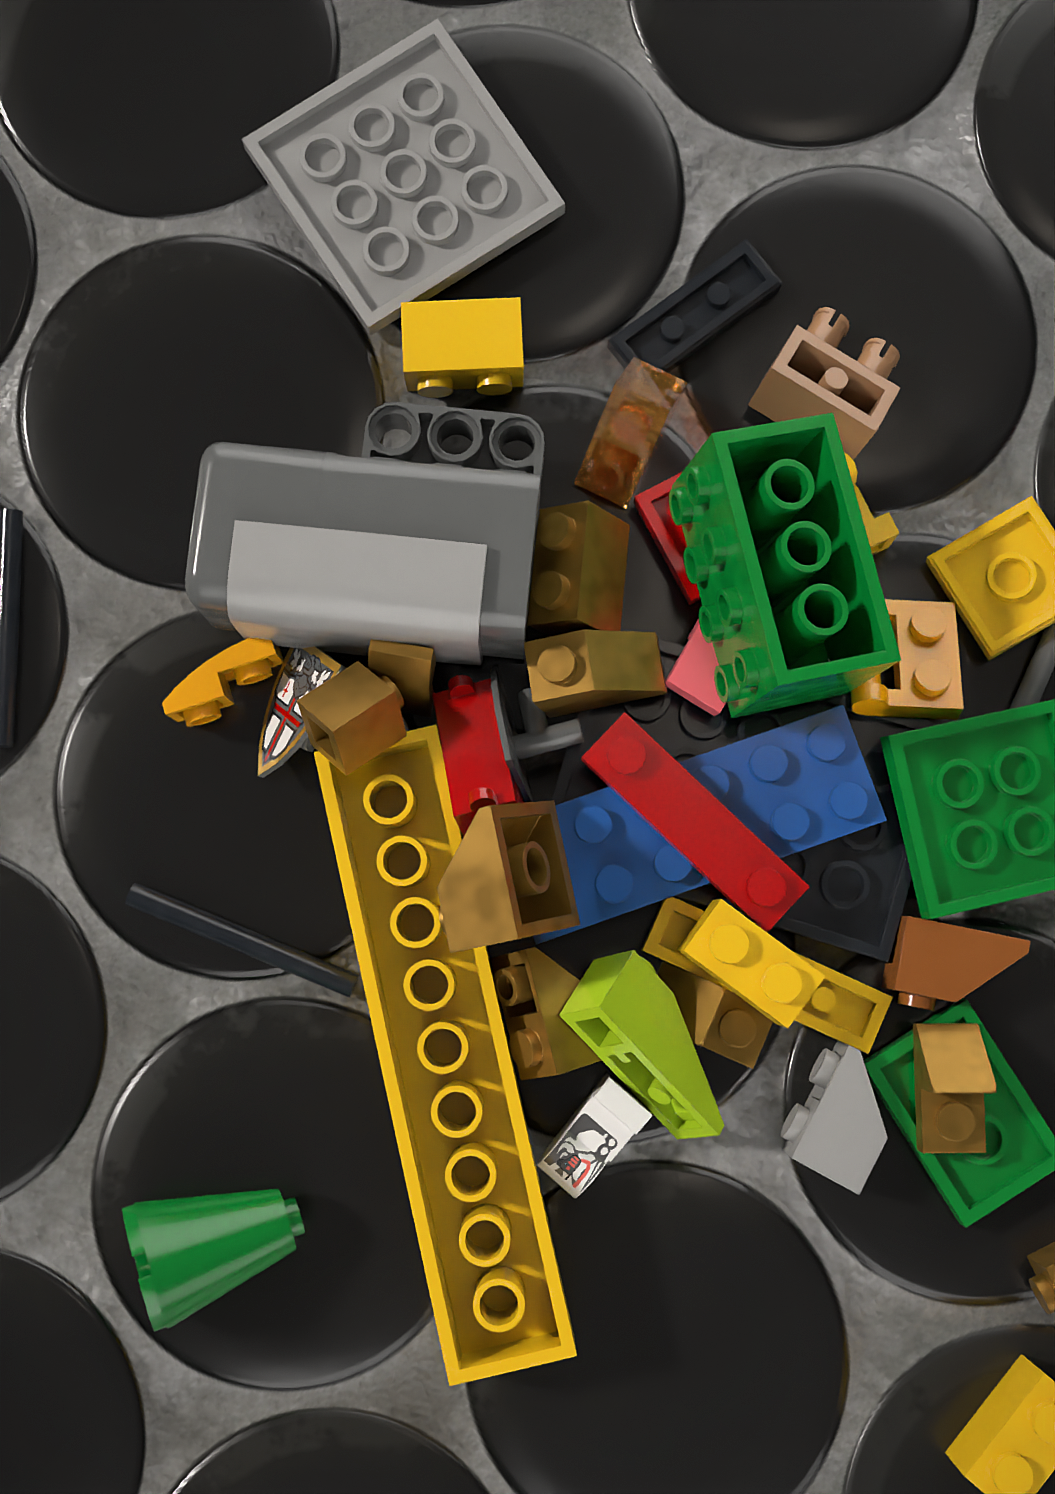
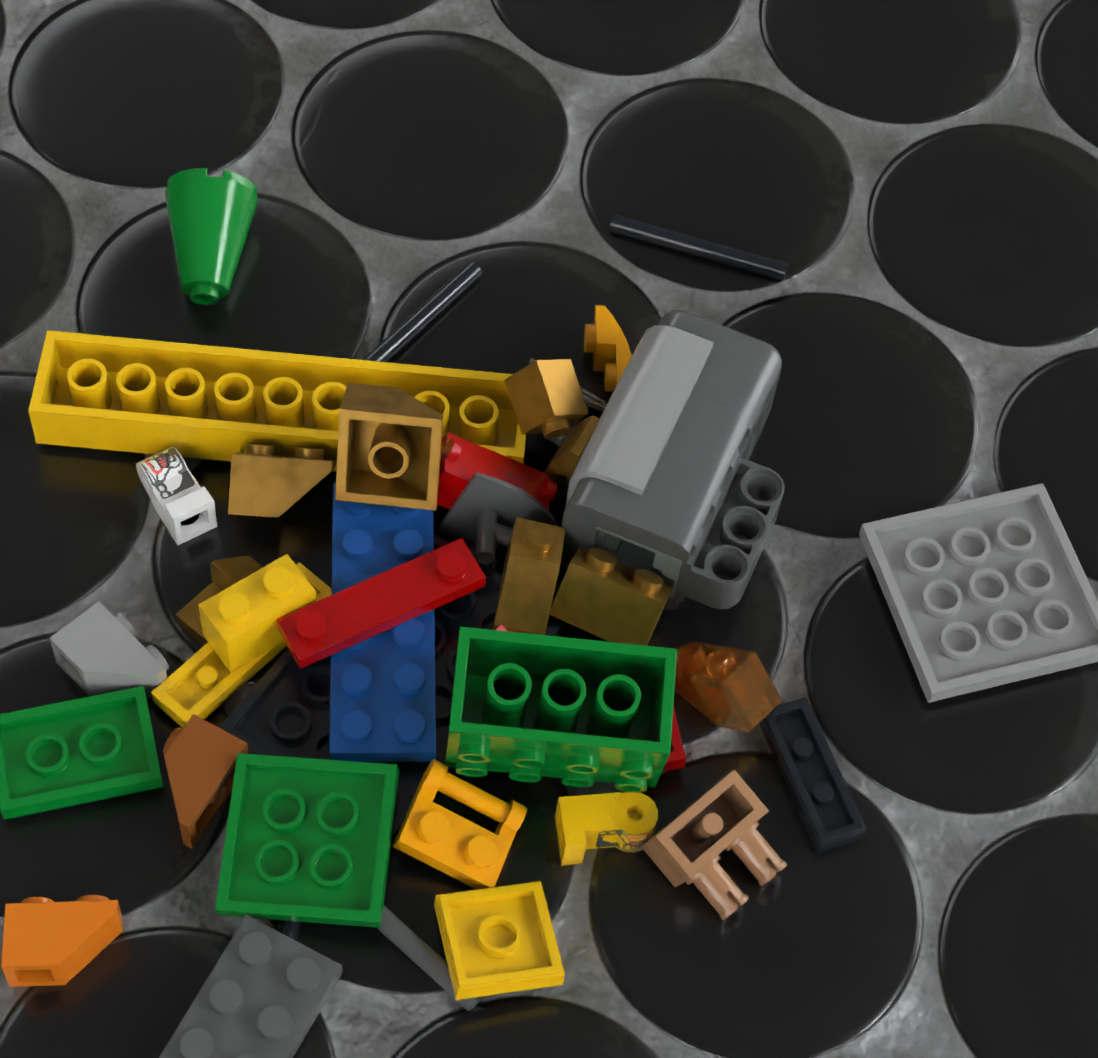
camera: 105 degrees right, 25 degrees down
yellow brick [401,297,524,398] -> none
lime slope [559,950,725,1140] -> none
pearl gold slope [913,1023,996,1153] -> none

